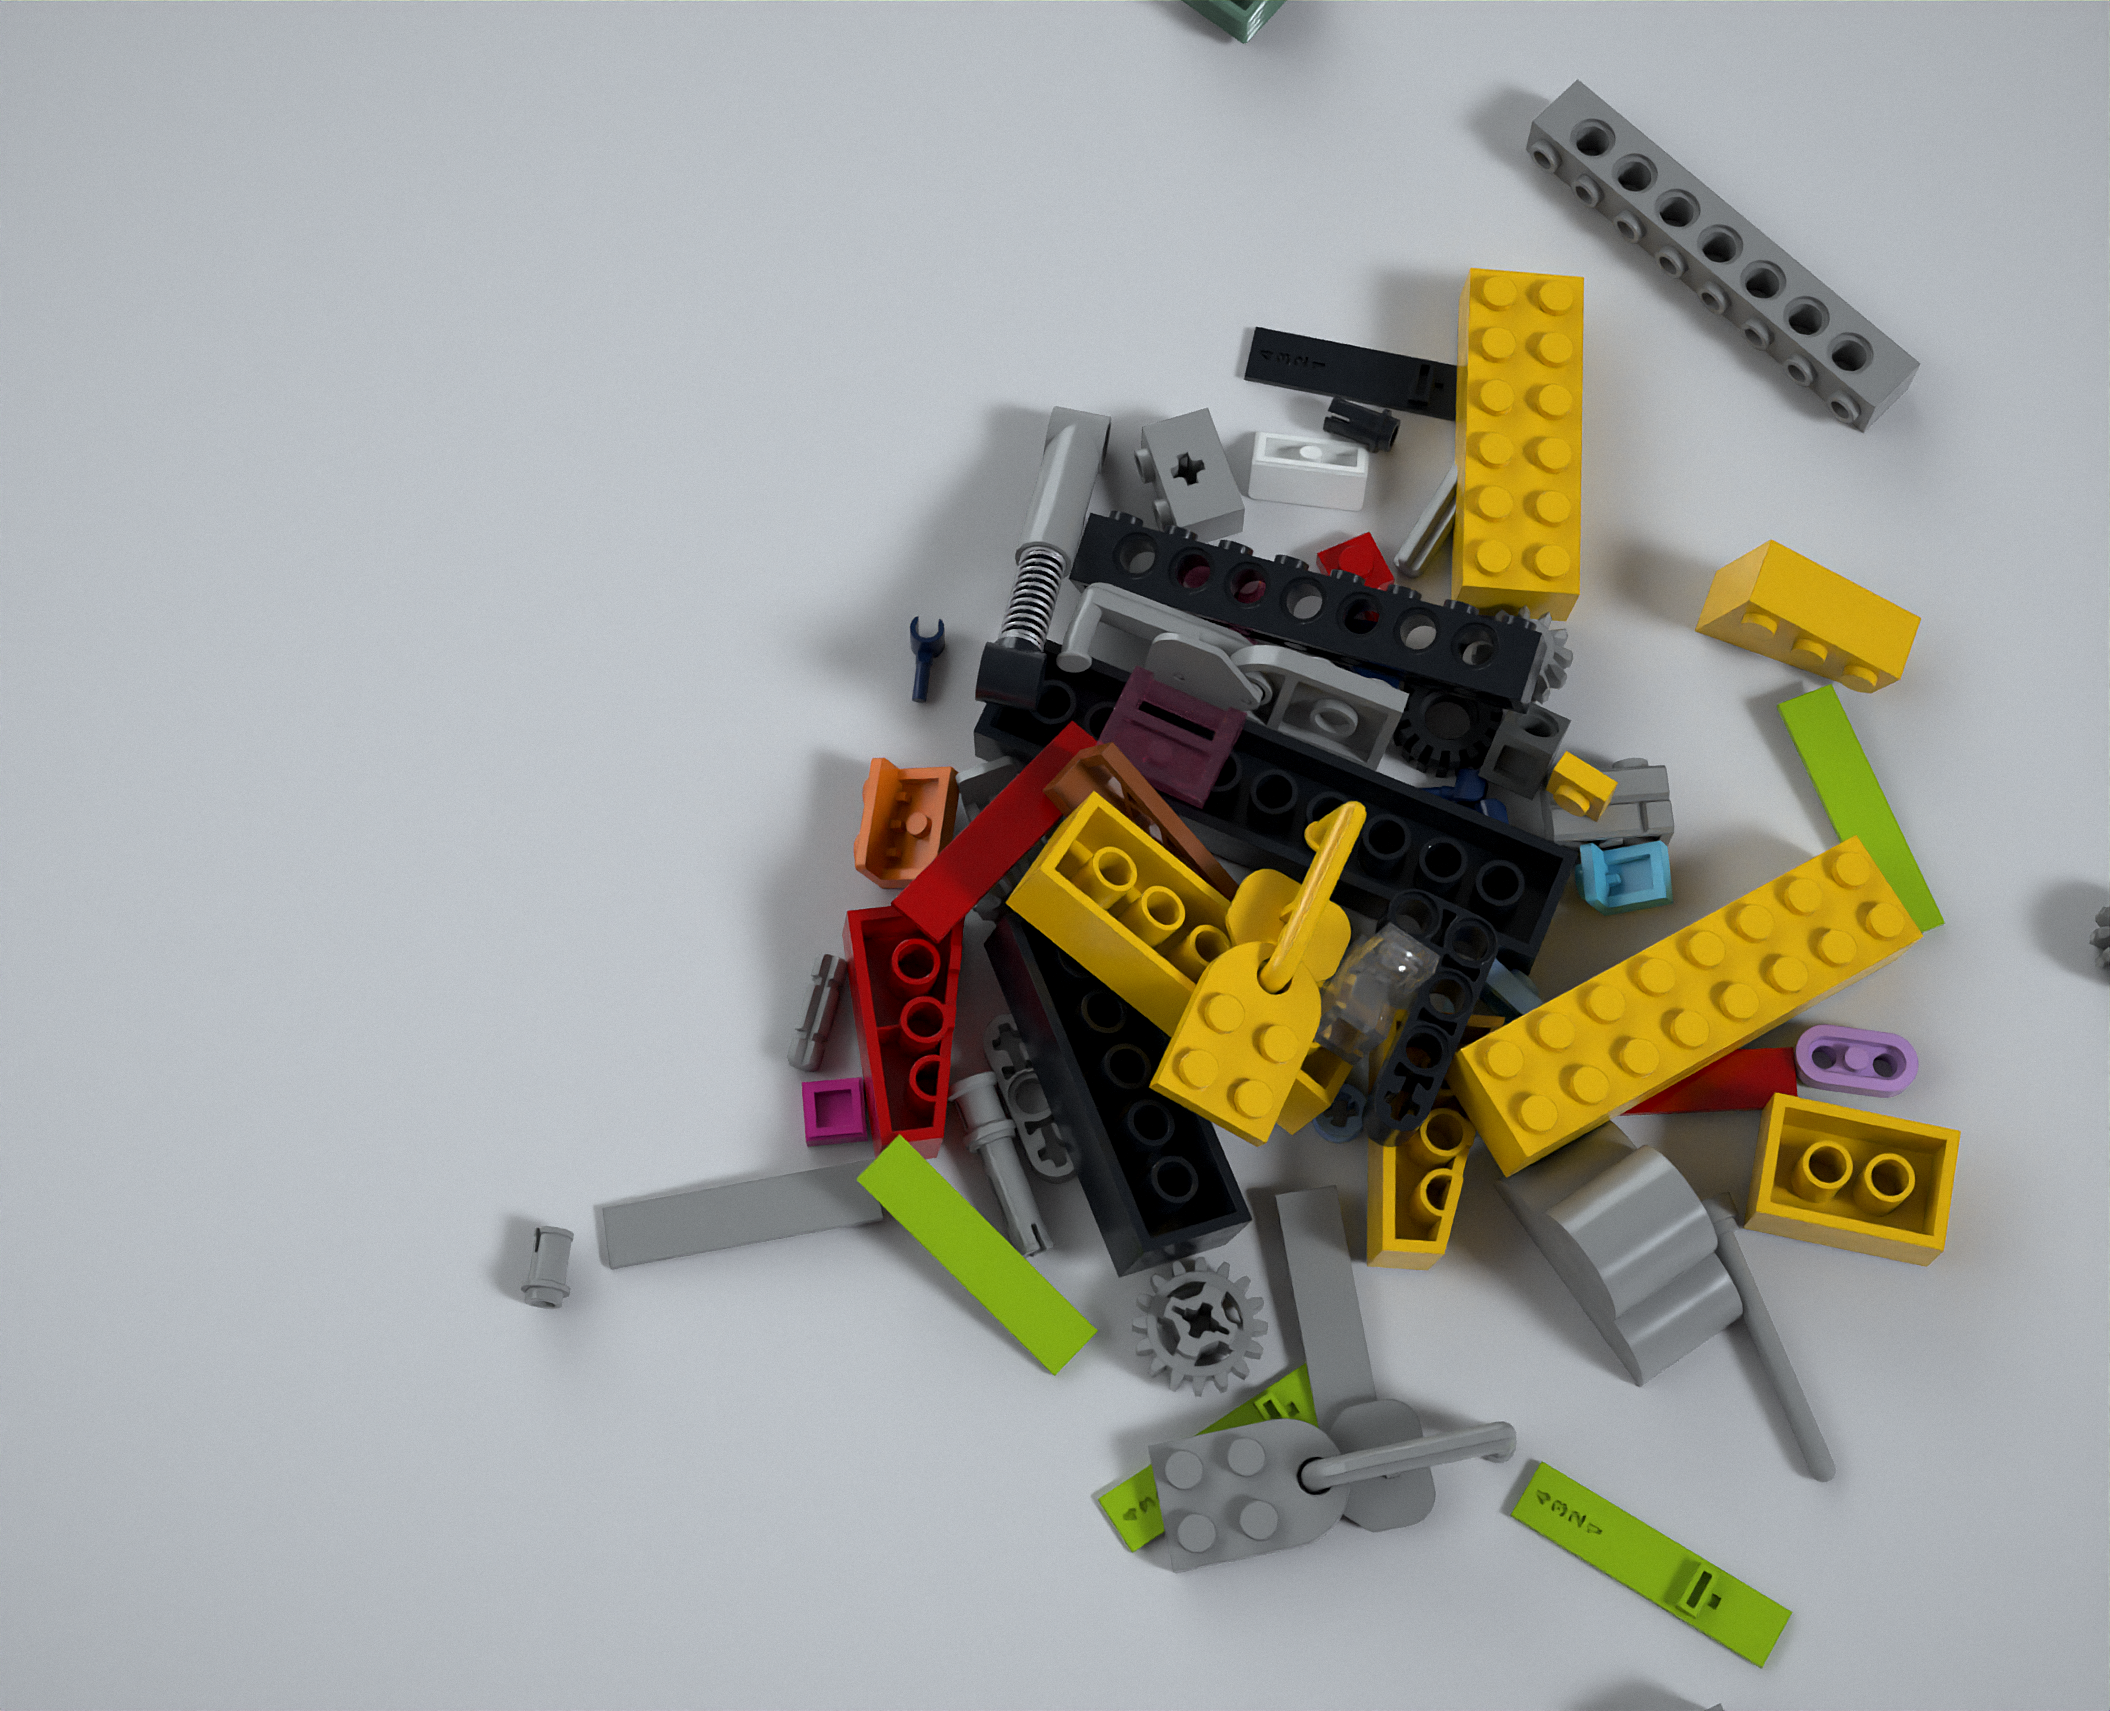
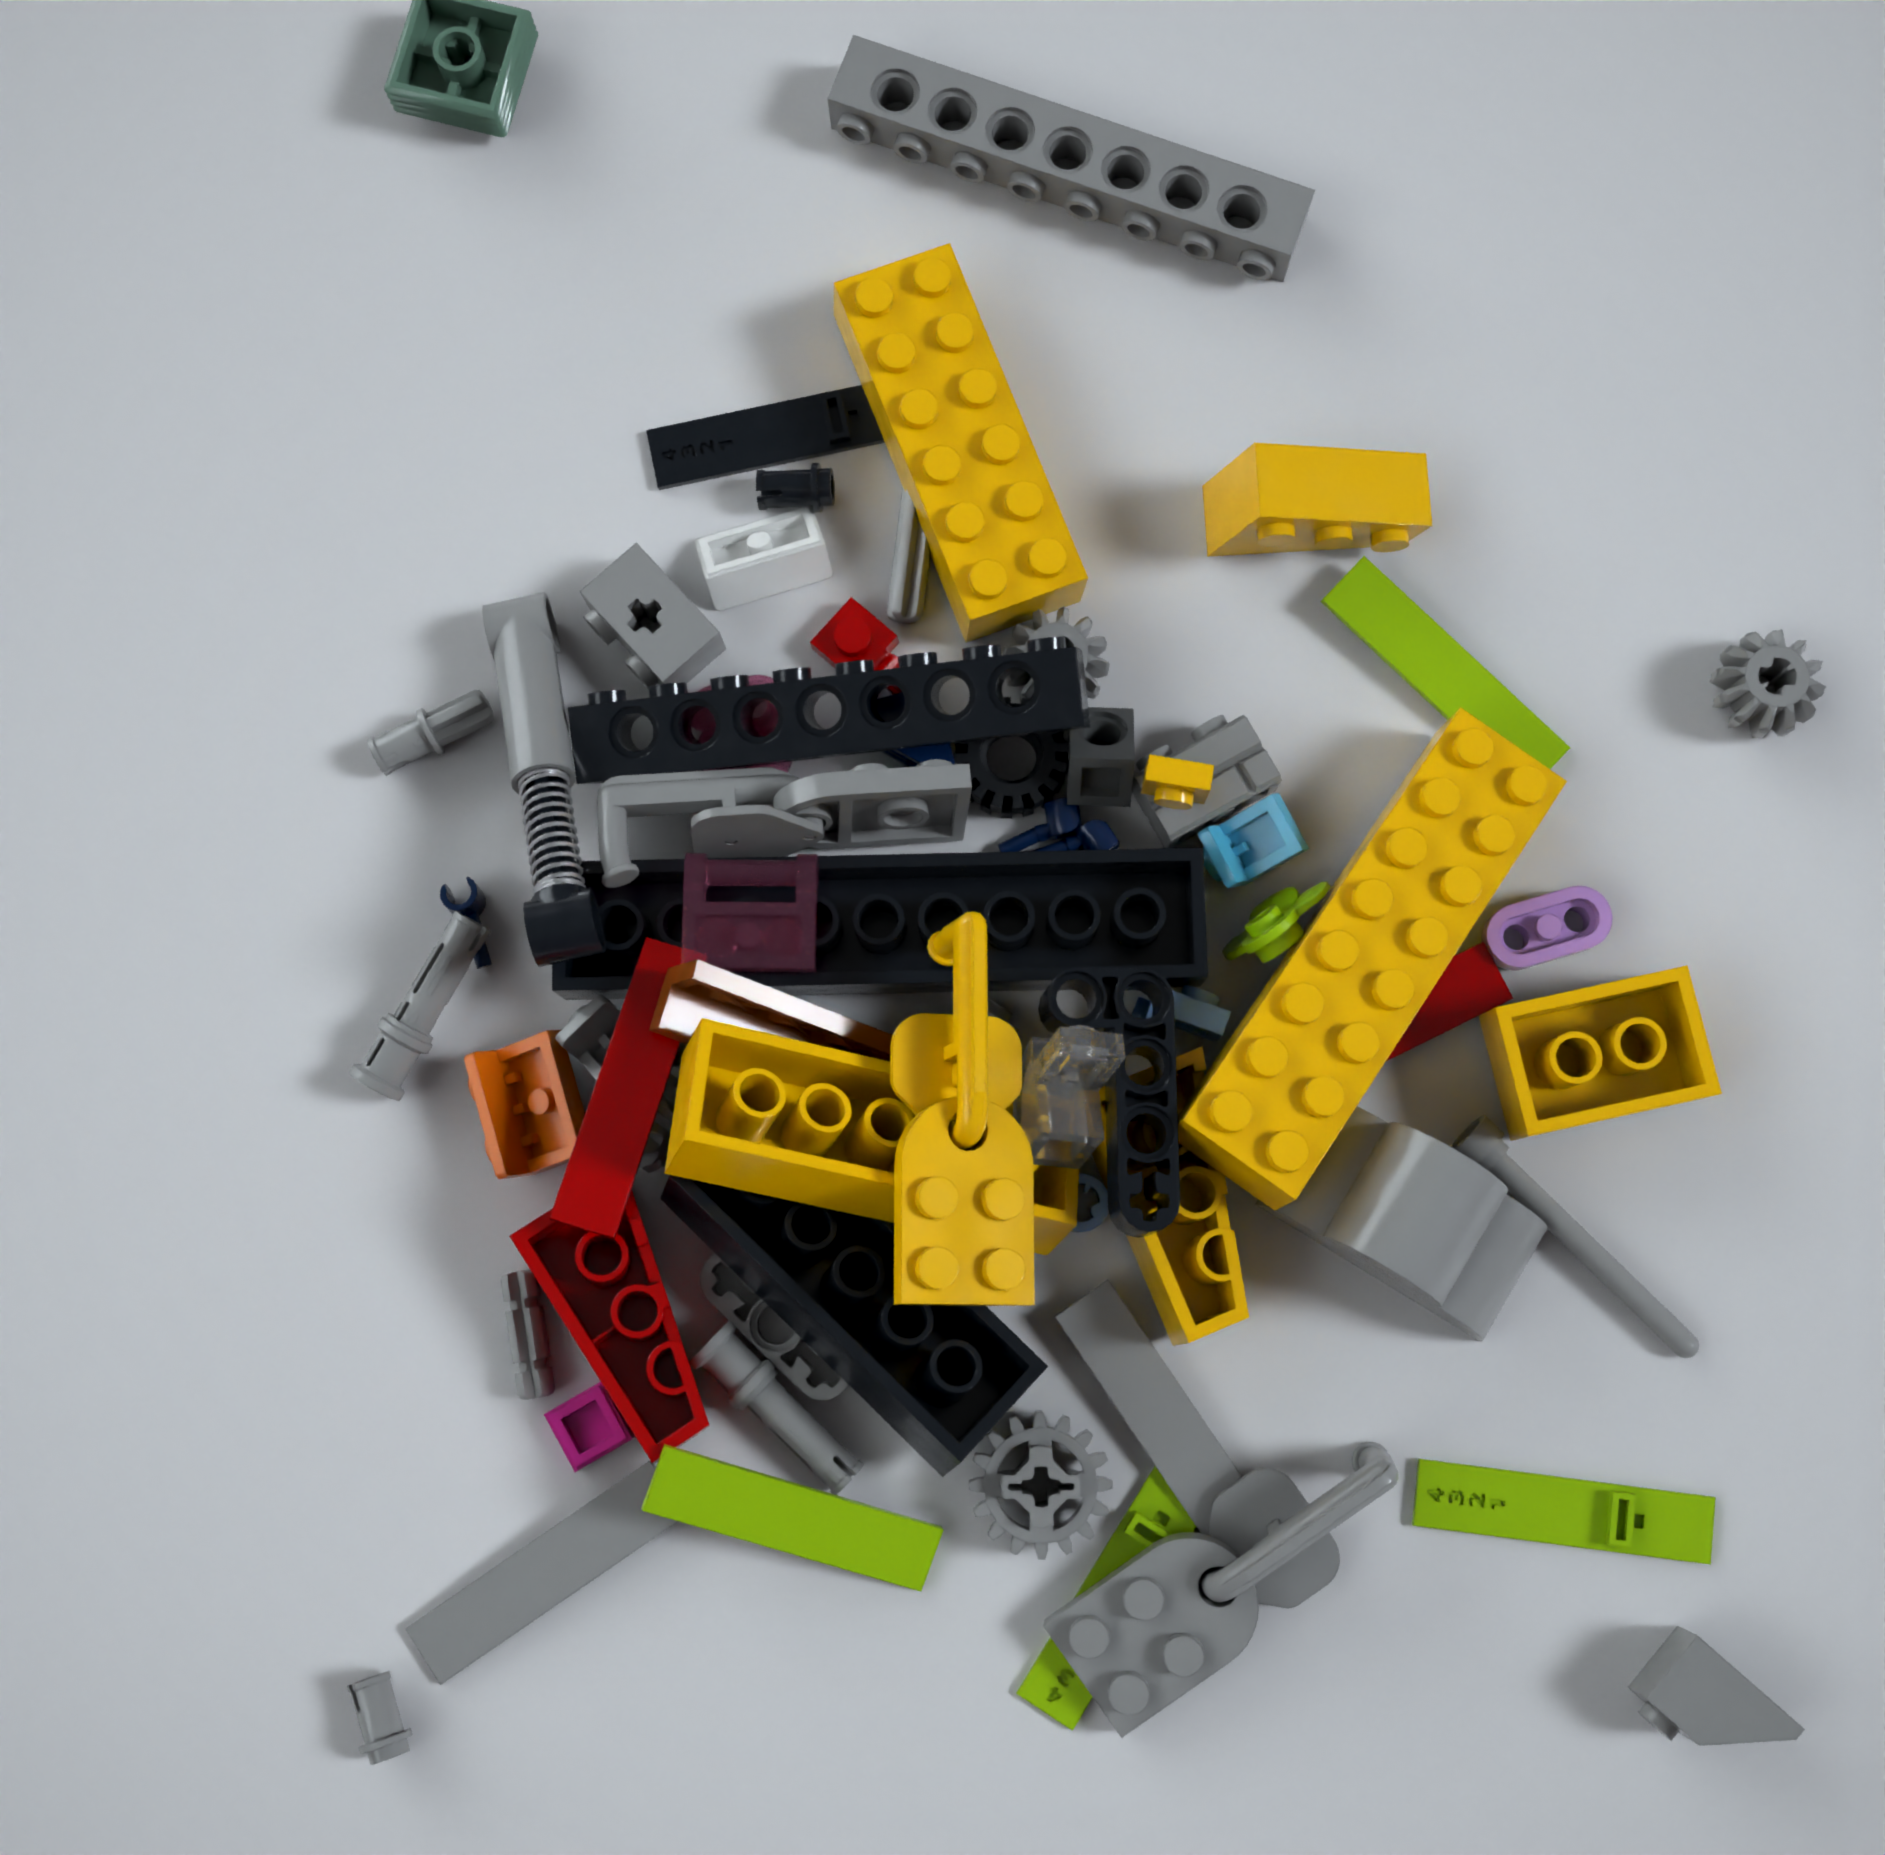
camera: 20 degrees left, 10 degrees up
none -> light grey pin [349,910,491,1101]
none -> light grey axle [367,690,494,776]
none -> lime plate [1222,881,1331,963]

